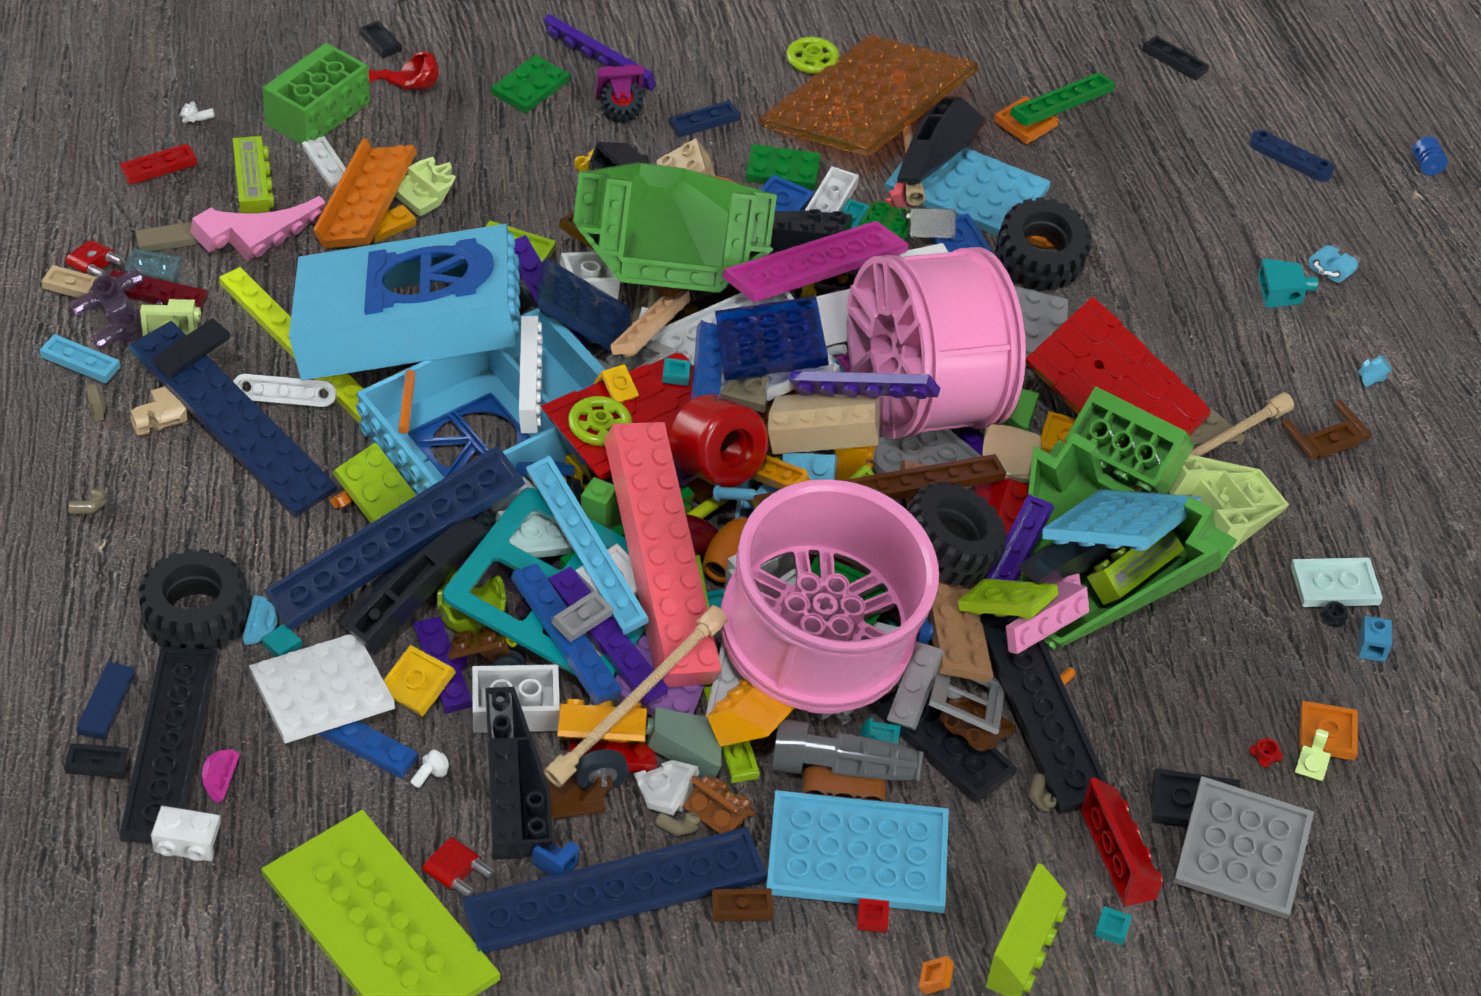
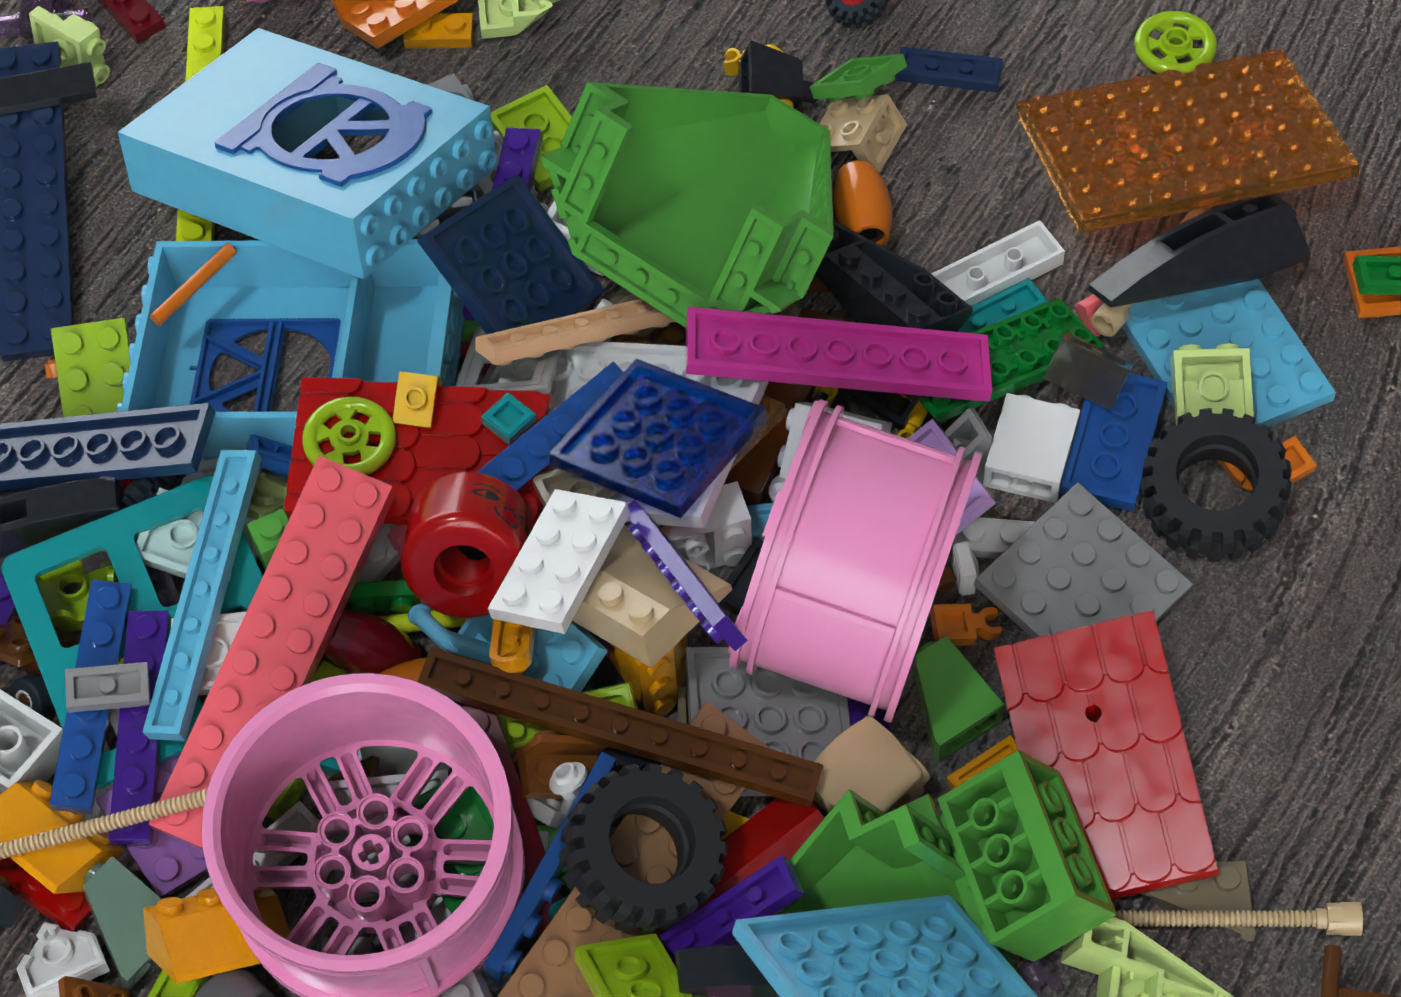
camera: 45 degrees right, 10 degrees up
white plate [233,374,337,407] -> none
white piece [519,316,543,433] -> none
green plate [746,144,821,191] -> none
blue plate [760,175,814,211] -> none
none -> white plate [488,489,630,634]
none -> bright green plate [810,54,907,102]
none -> yellowish green plate [1170,343,1254,426]

